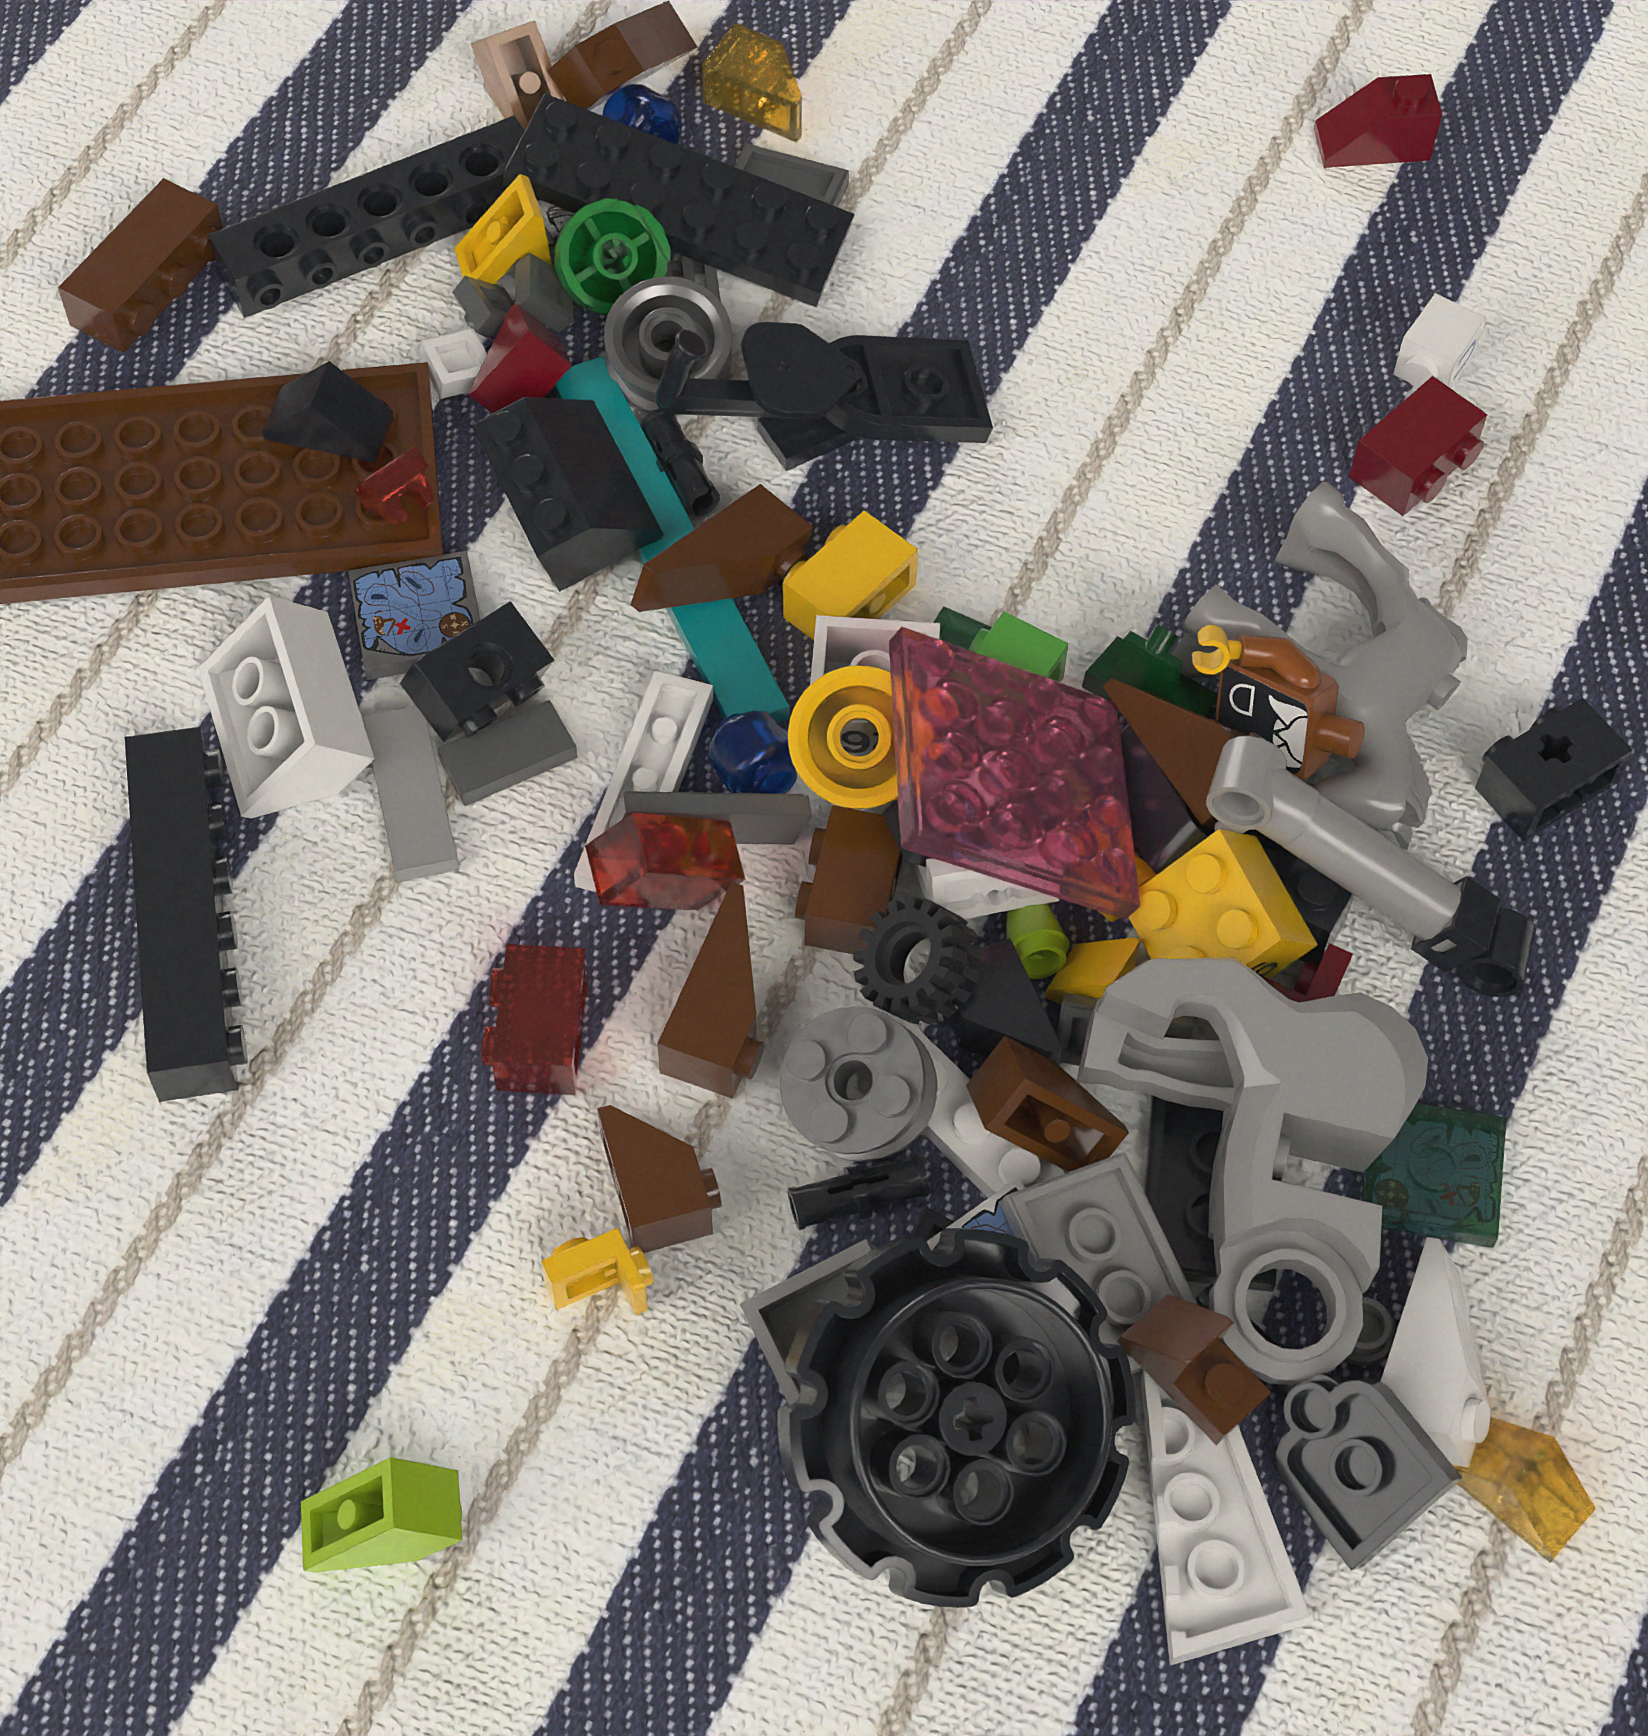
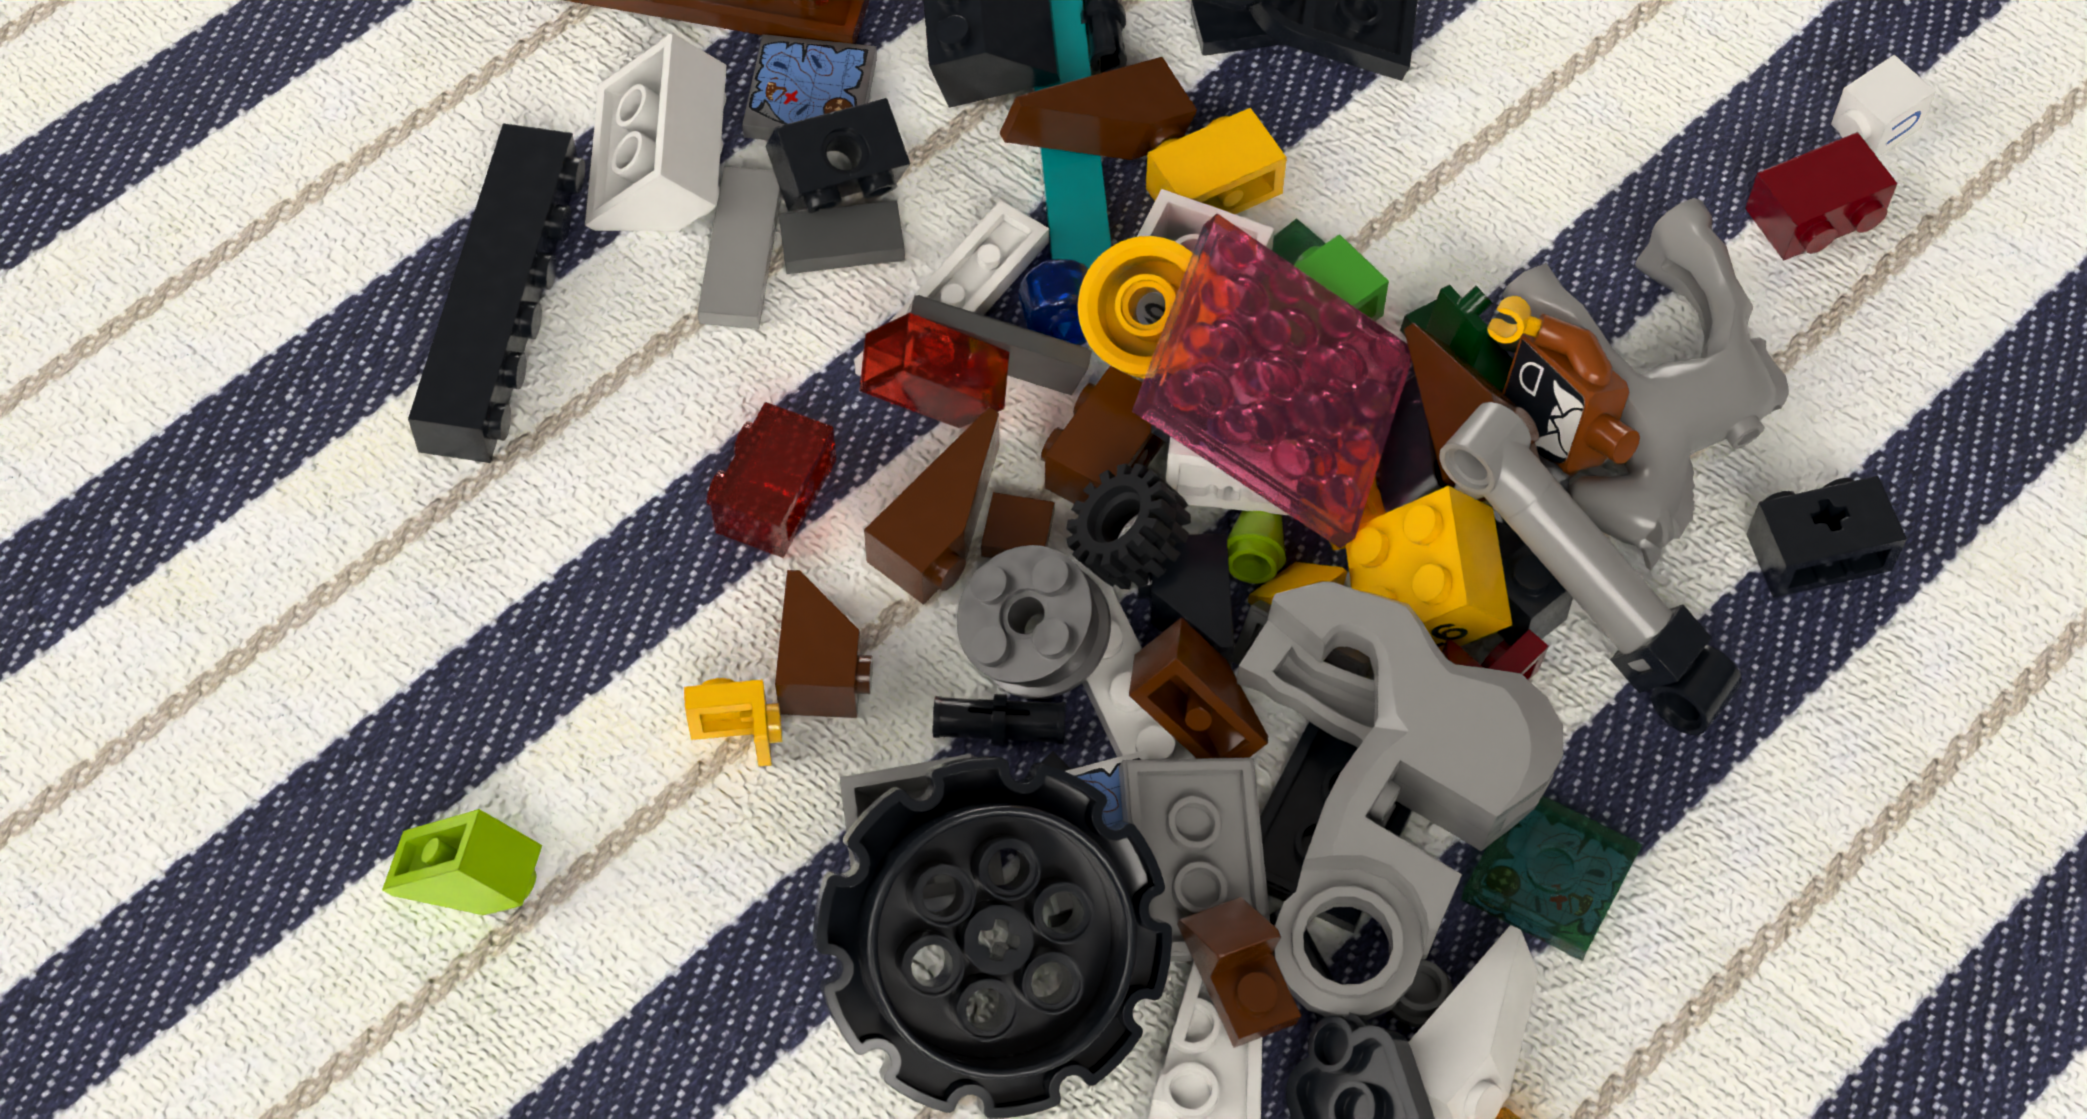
camera: 20 degrees right, 0 degrees up
none -> reddish brown tile [981,492,1055,558]

